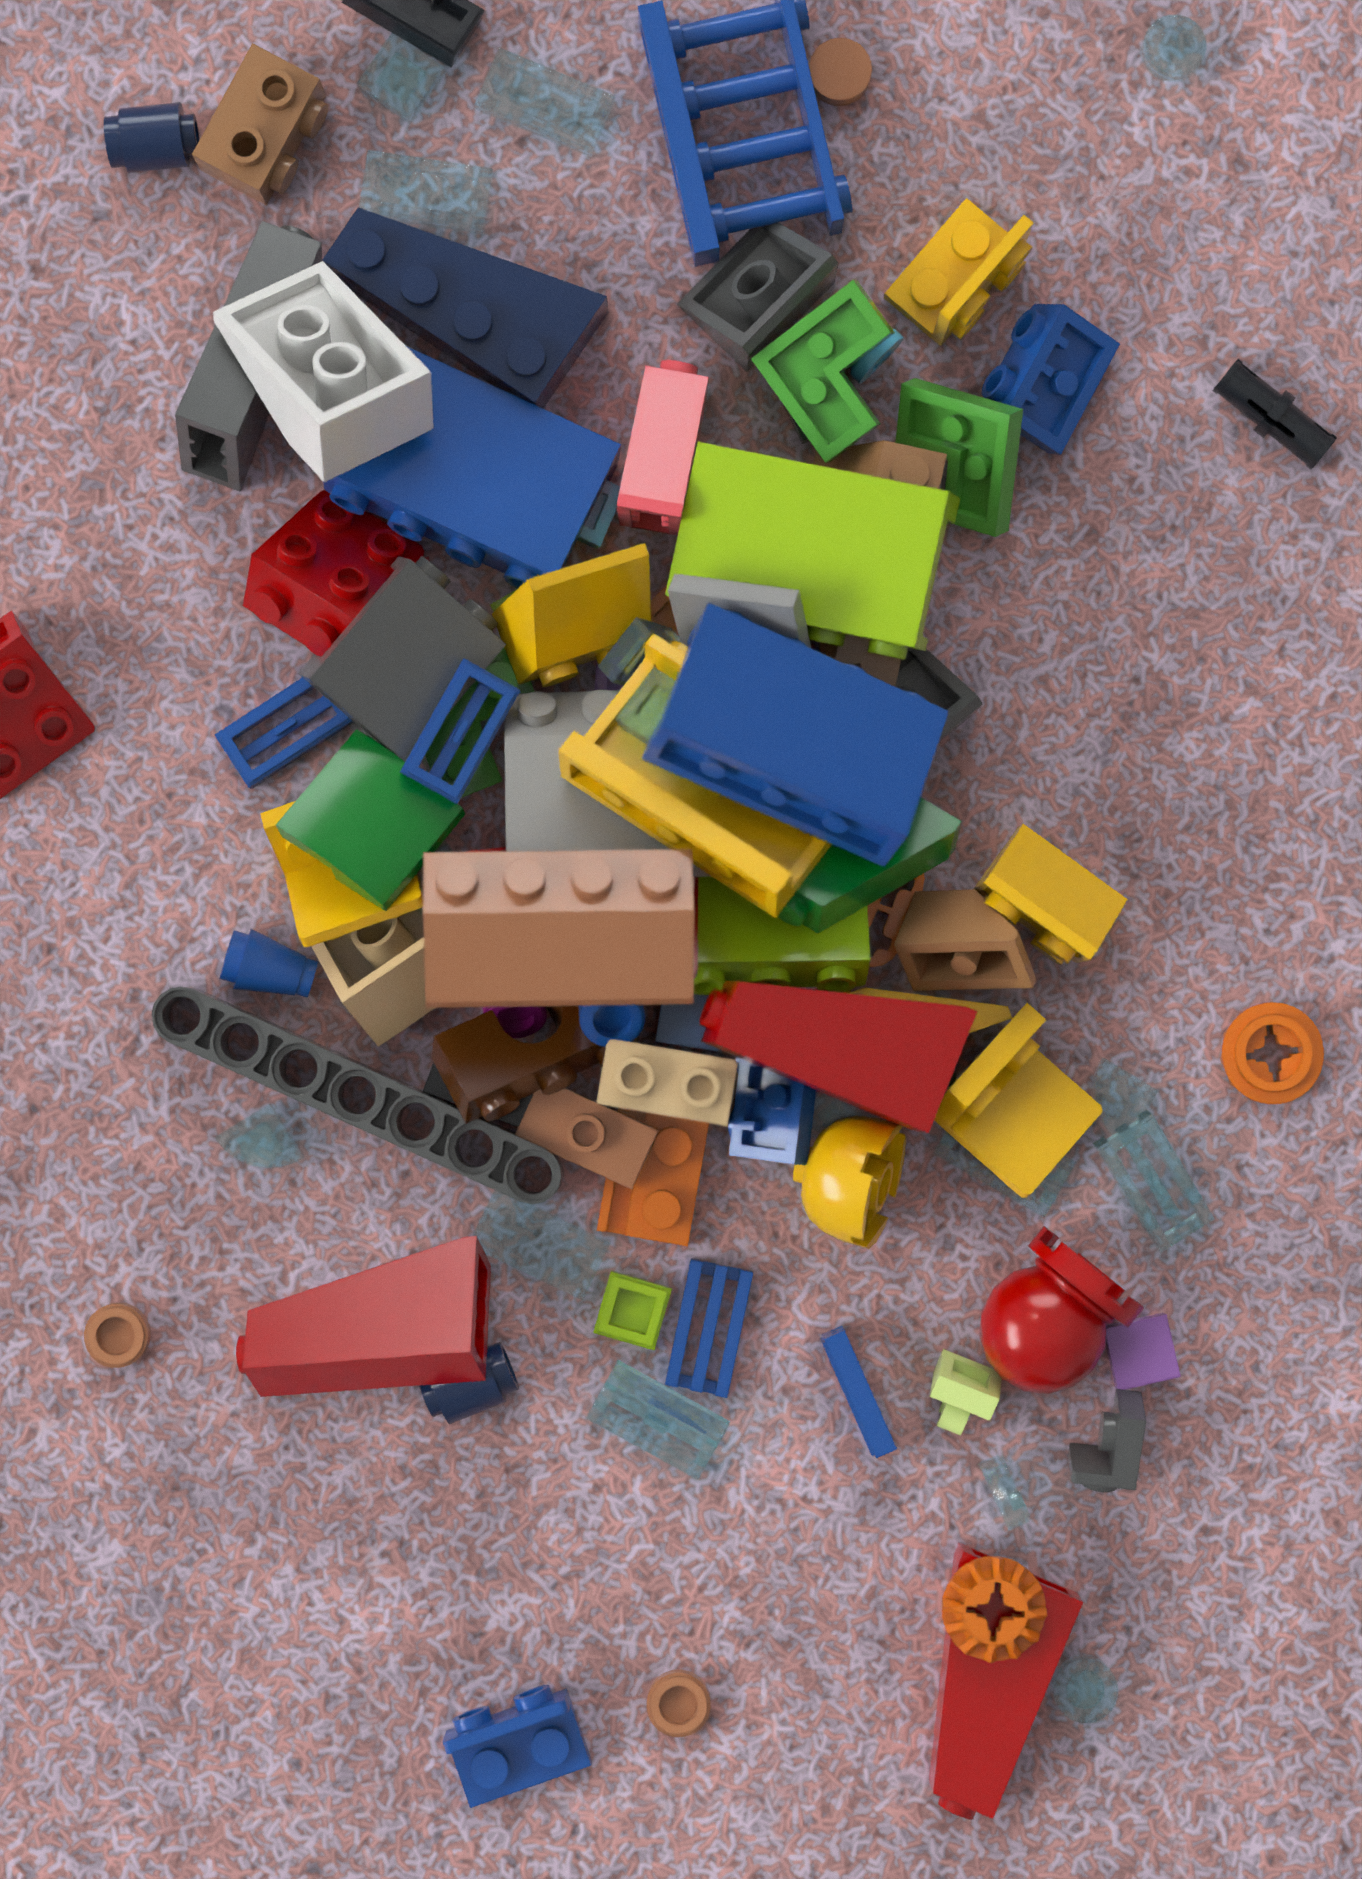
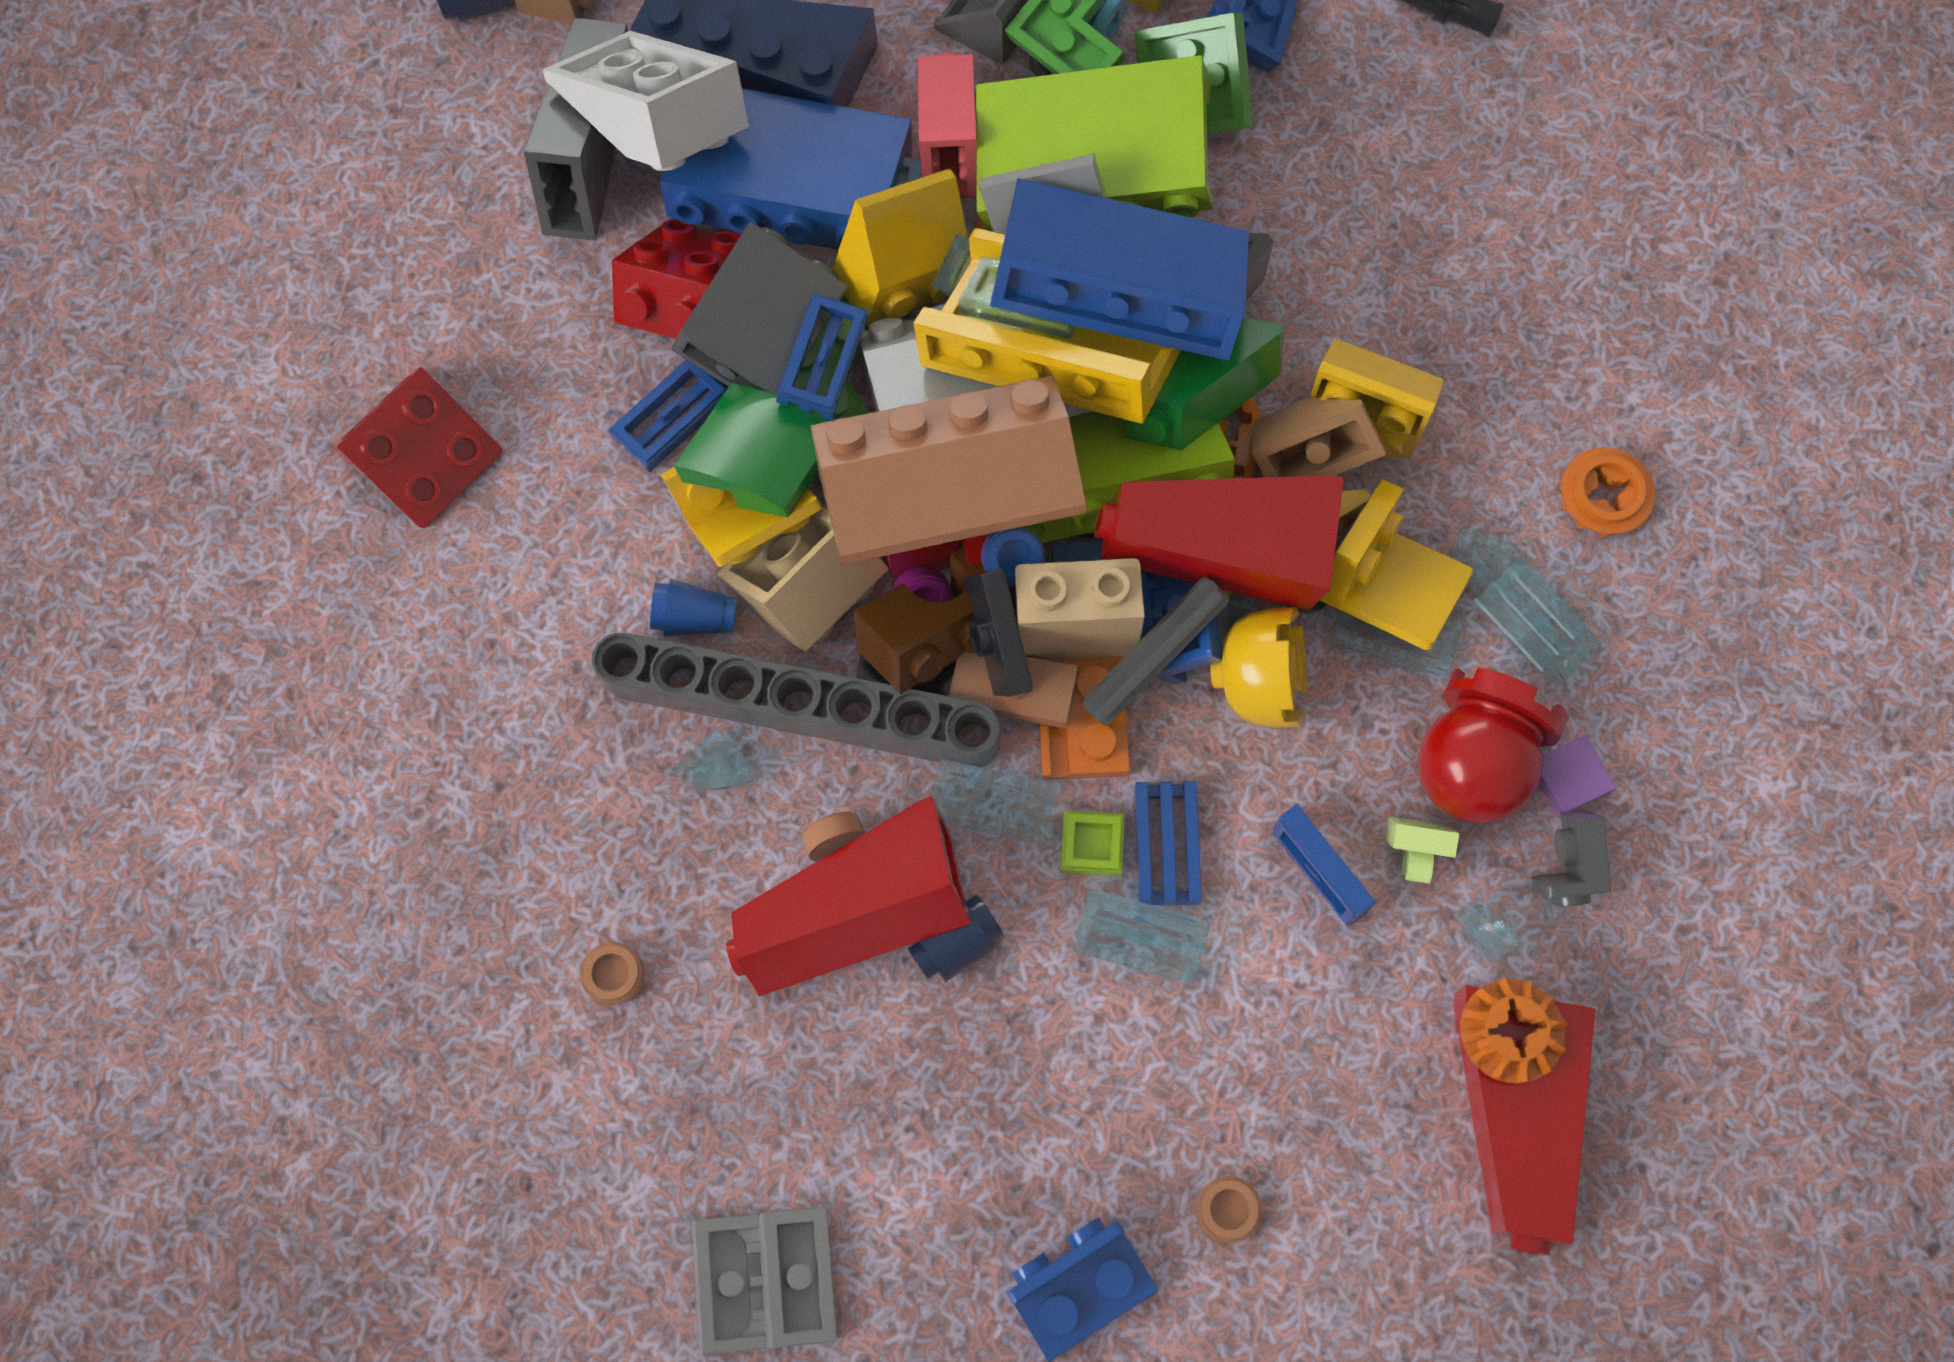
camera: 15 degrees left, 15 degrees down
clear light blue tile [1052,1655,1118,1723] -> none
none -> light grey slope [692,1207,837,1356]
none -> nougat tile [801,811,865,862]
none -> black plate [964,569,1033,697]
none -> dark grey axle [1083,576,1229,725]

